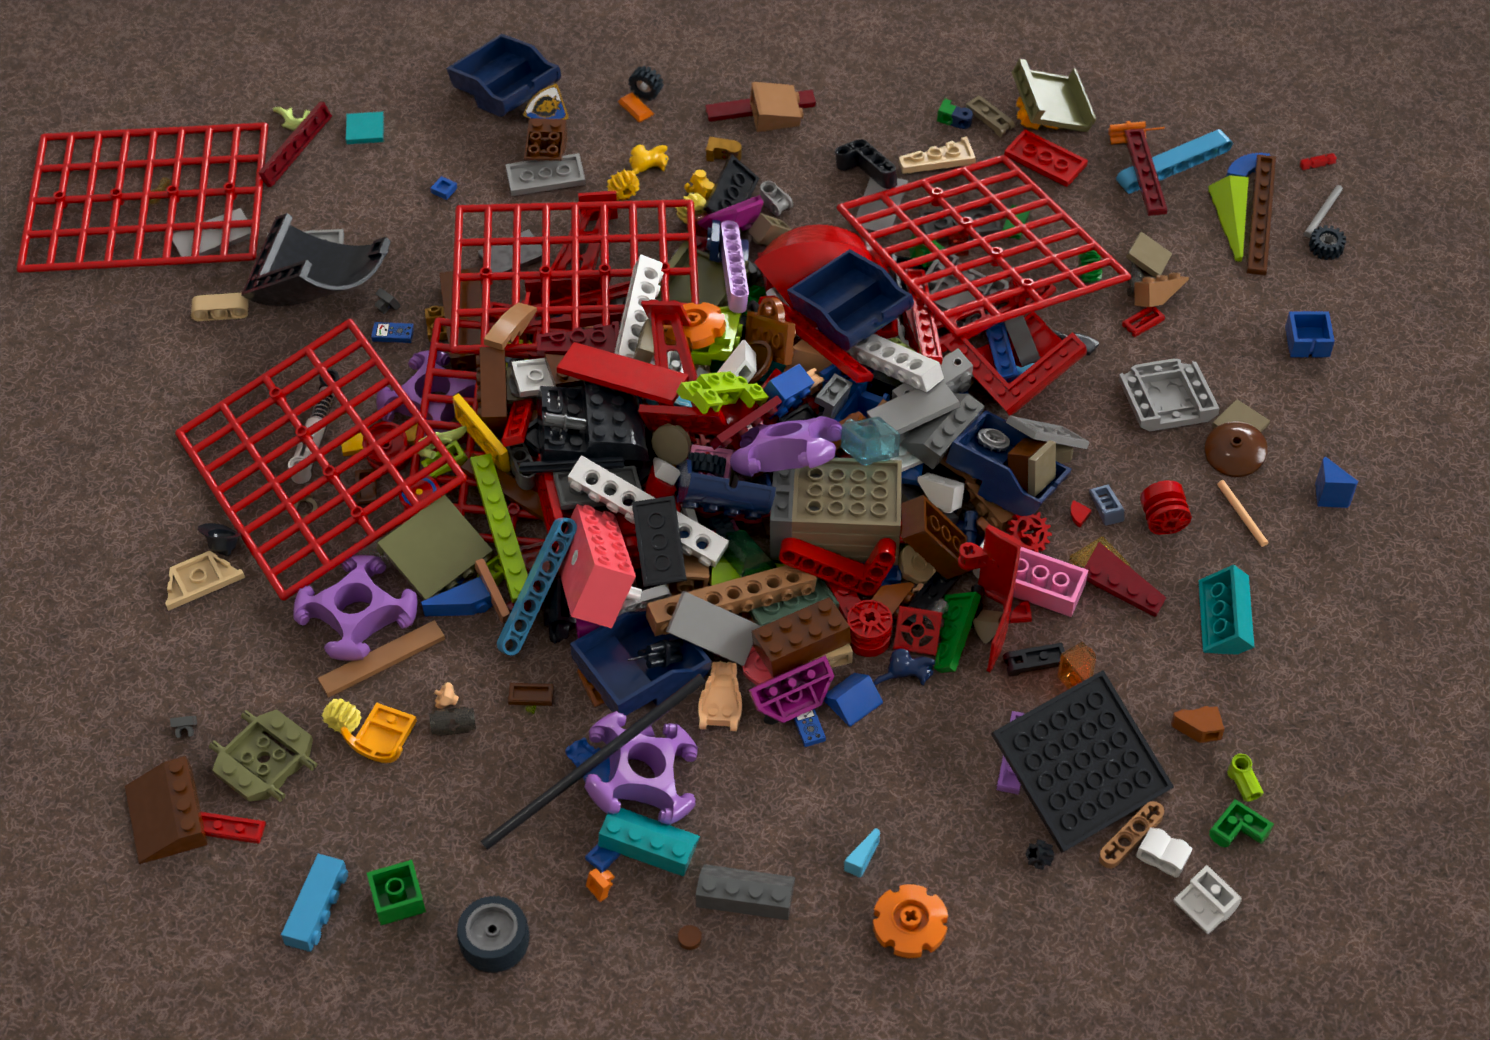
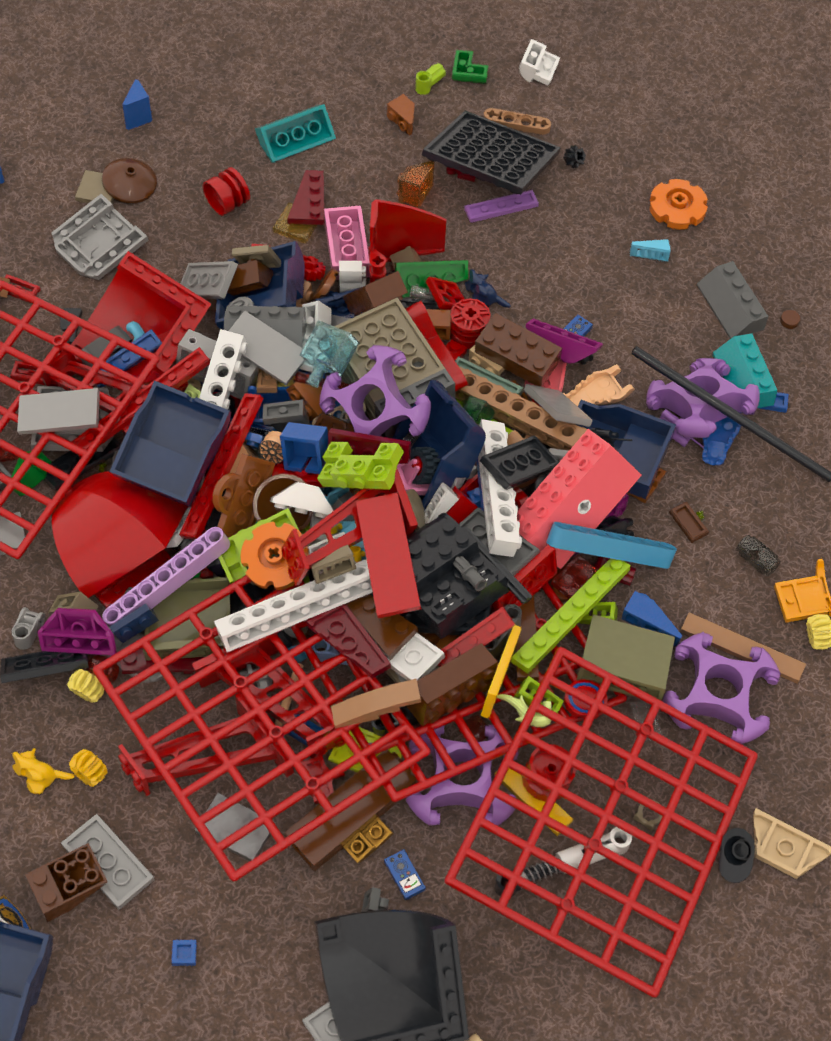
camera: 125 degrees left, 5 degrees up
reddish brown tile [355,468,377,505] -> none
light nougat piece [434,682,459,709] -> none
nougat tile [475,558,510,623] -> none
orange tile [586,868,615,902] -> none
yellow piece [684,170,715,201] -> none
blue slope [824,673,883,727] -> none
sand blue slope [1089,484,1124,526] -> none
white brick [1136,828,1192,878] -> none
light nougat bar [1217,480,1268,547] -> none
none -> light grey tile [17,388,100,435]

